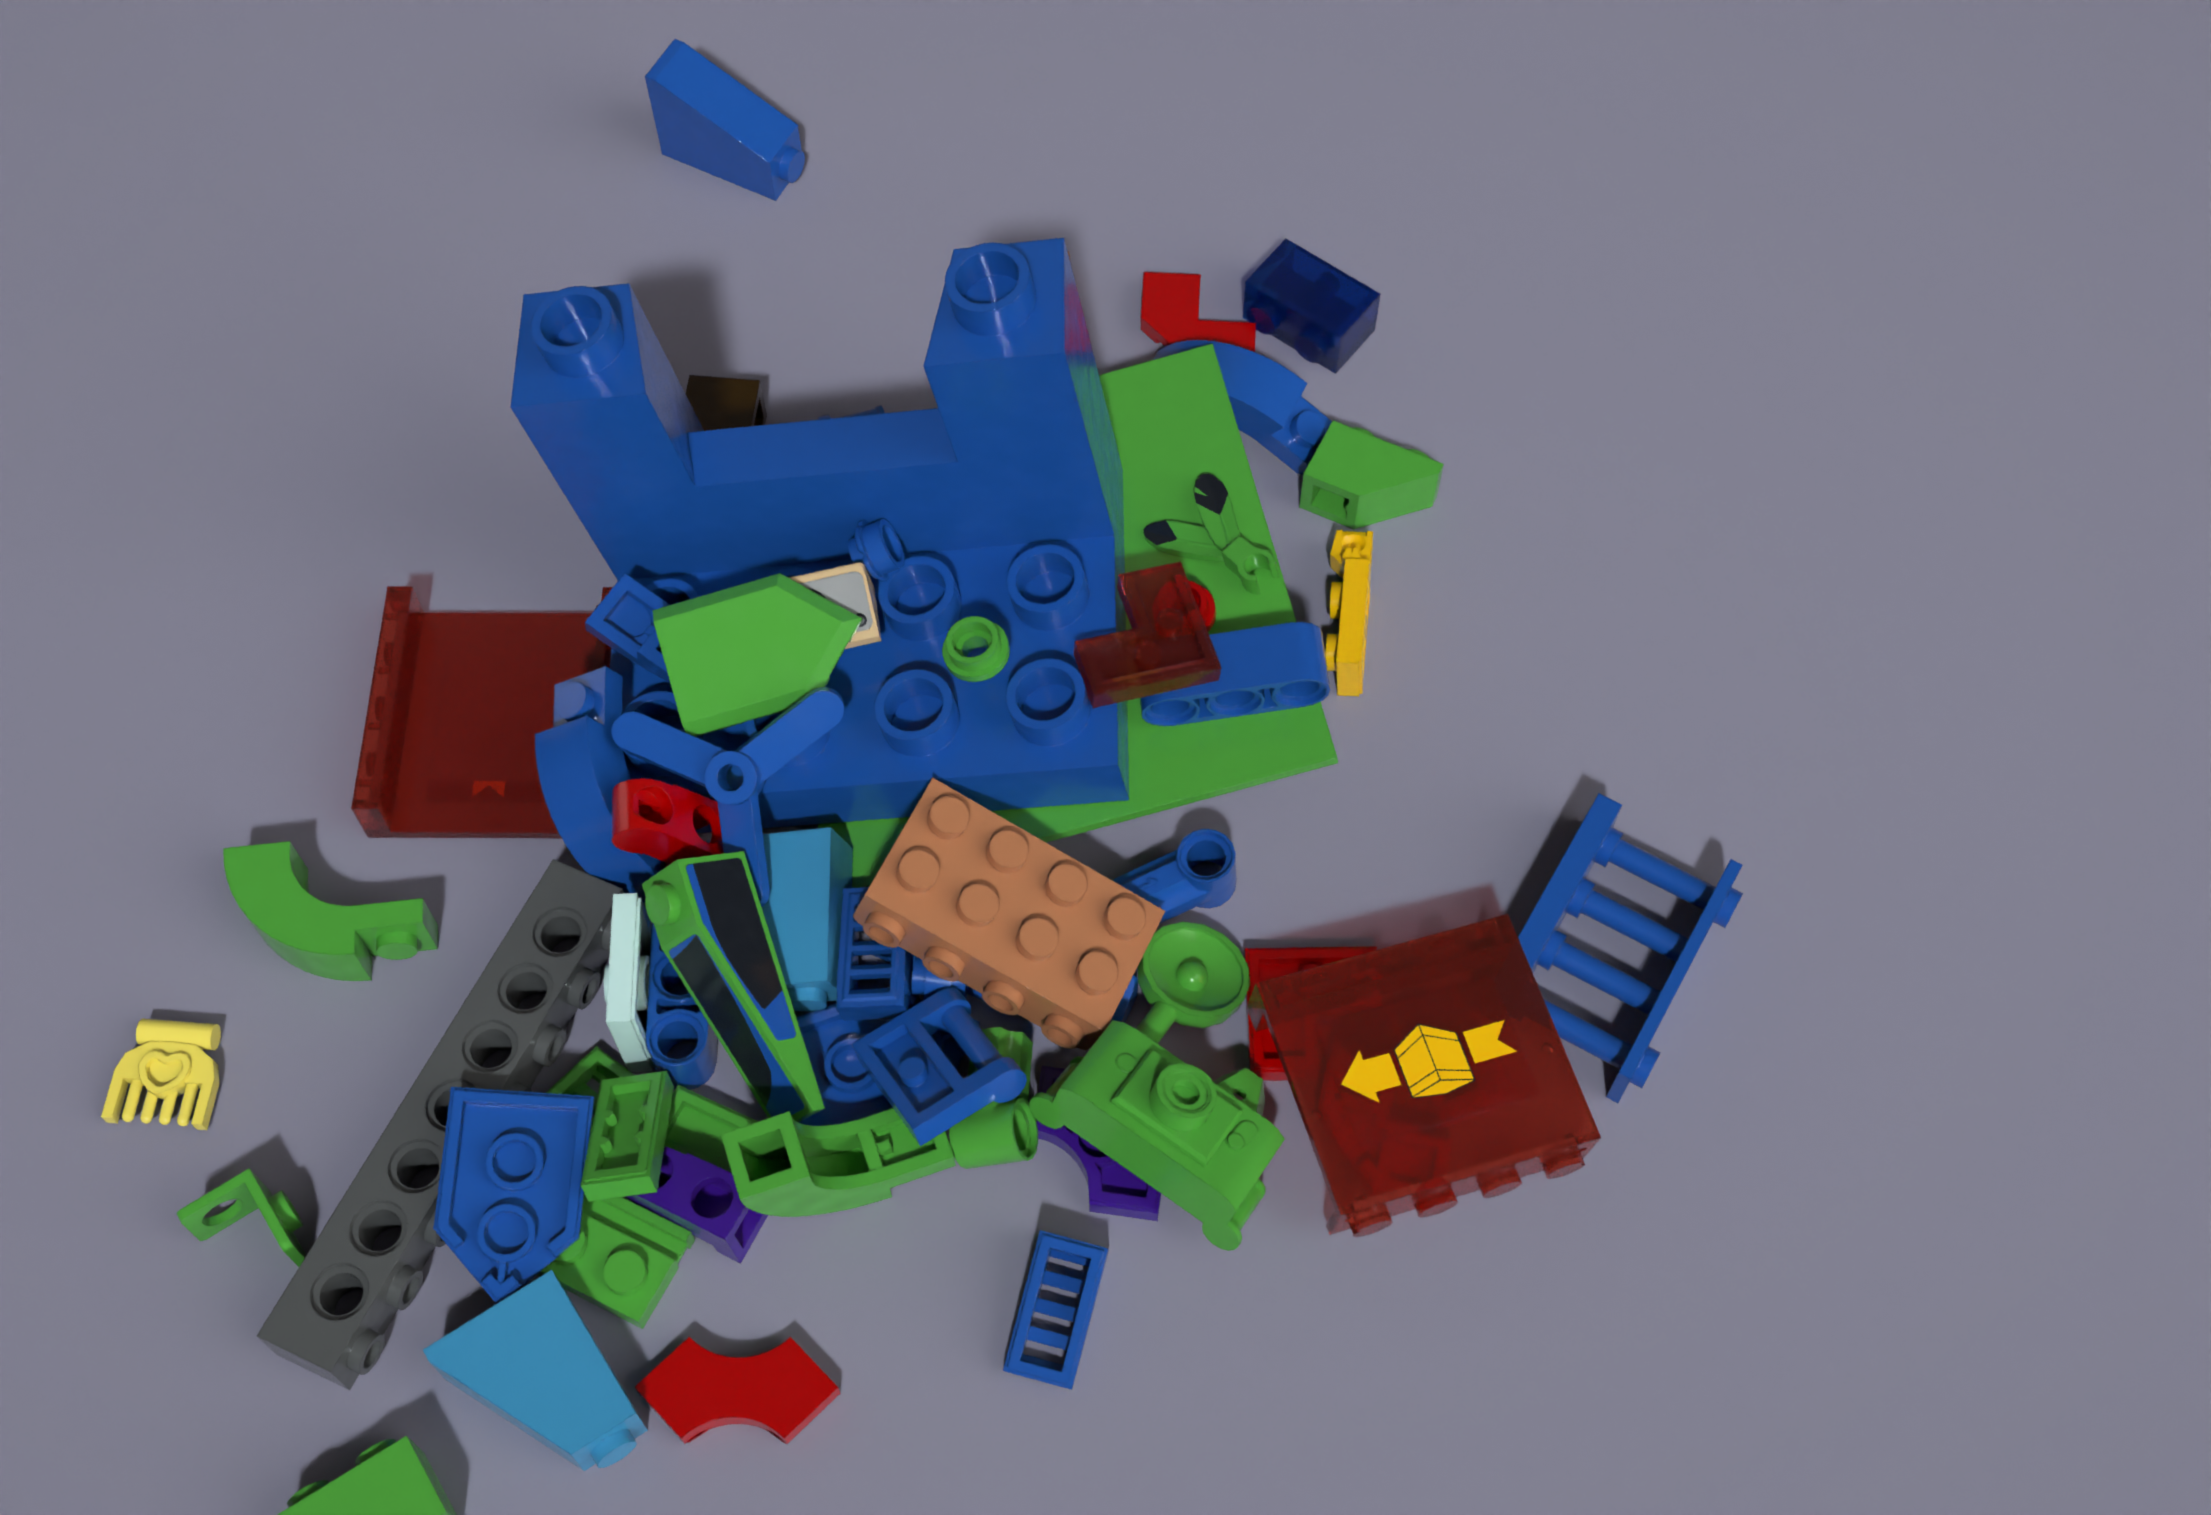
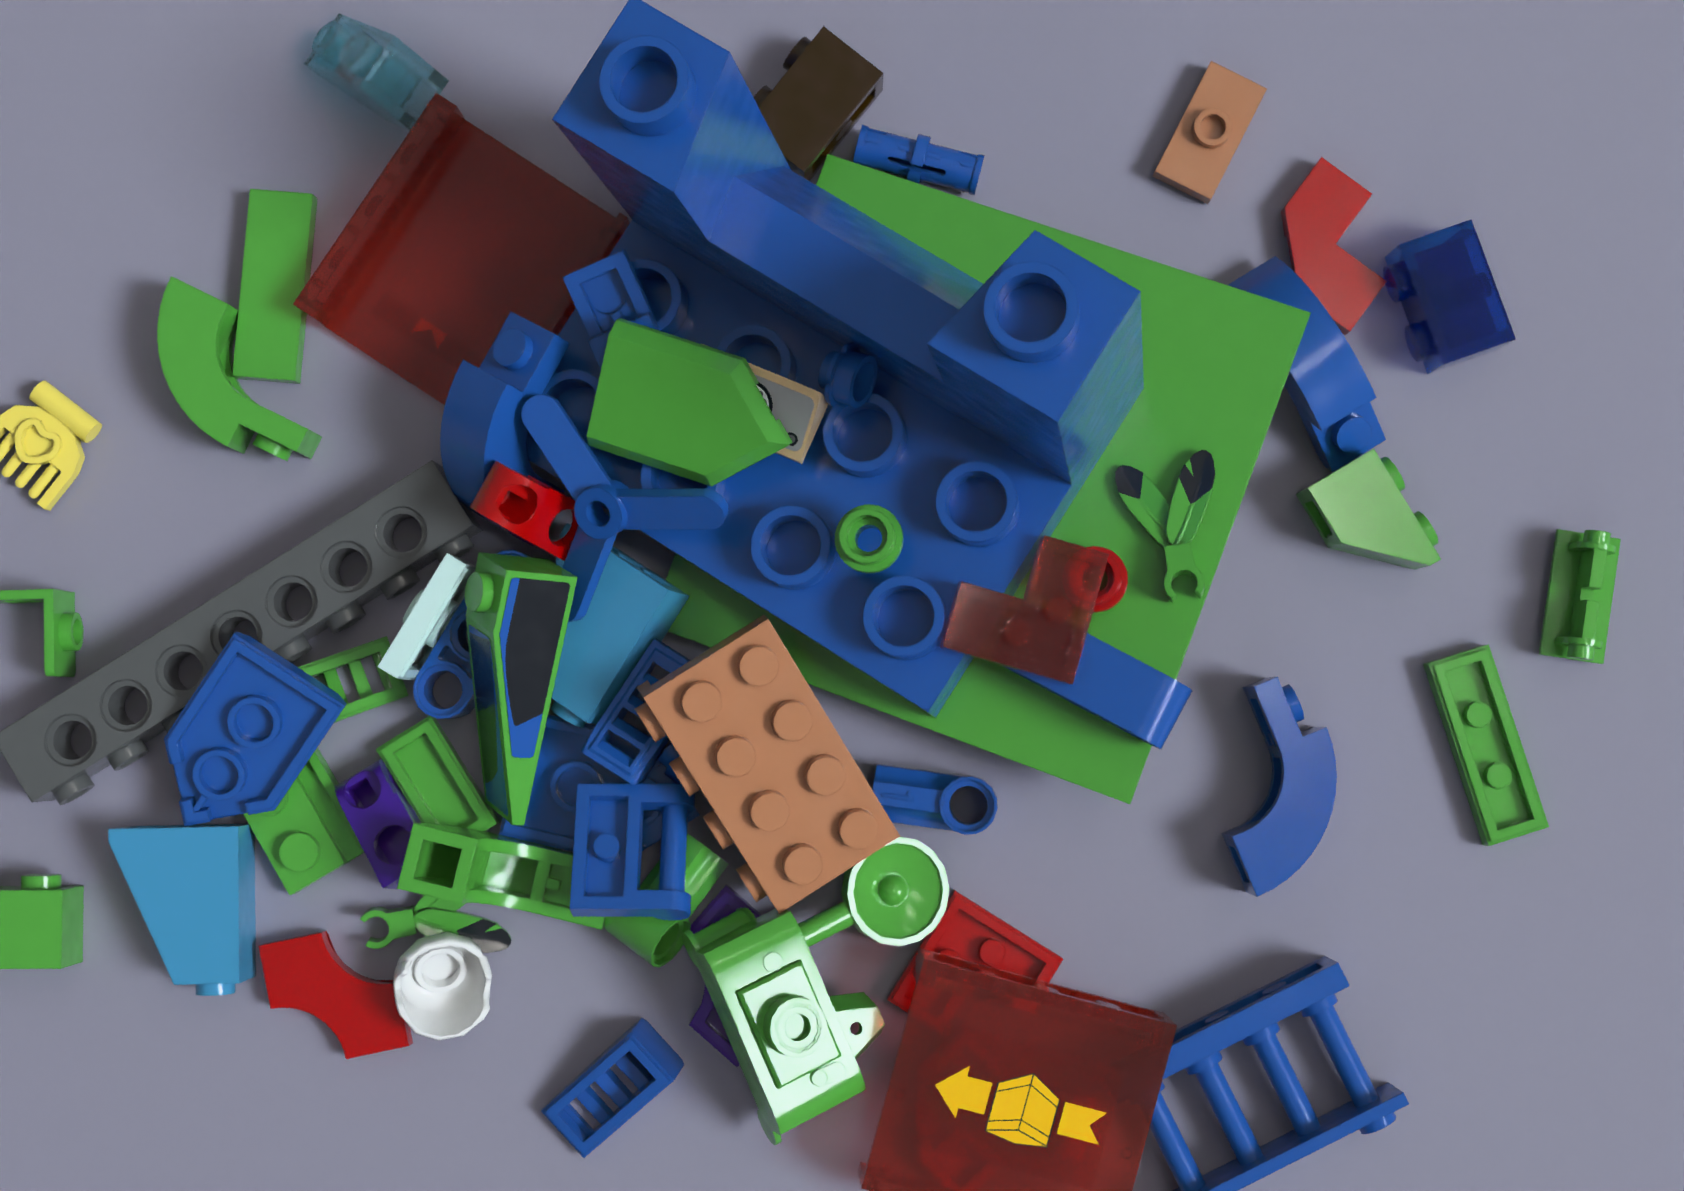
camera: 35 degrees right, 25 degrees up
bright green plate [581,1071,674,1202] -> none
yellow hinge [1325,530,1373,697] -> none
none -> bright green tile [232,189,318,384]
none -> clear light blue slope [304,13,449,133]
none -> bright green piece [360,895,511,953]
none -> white hair [393,932,492,1041]
none -> blue arch [1221,677,1337,897]
none -> bright green tile [1423,644,1549,846]
none -> bright green hinge [1539,529,1621,664]

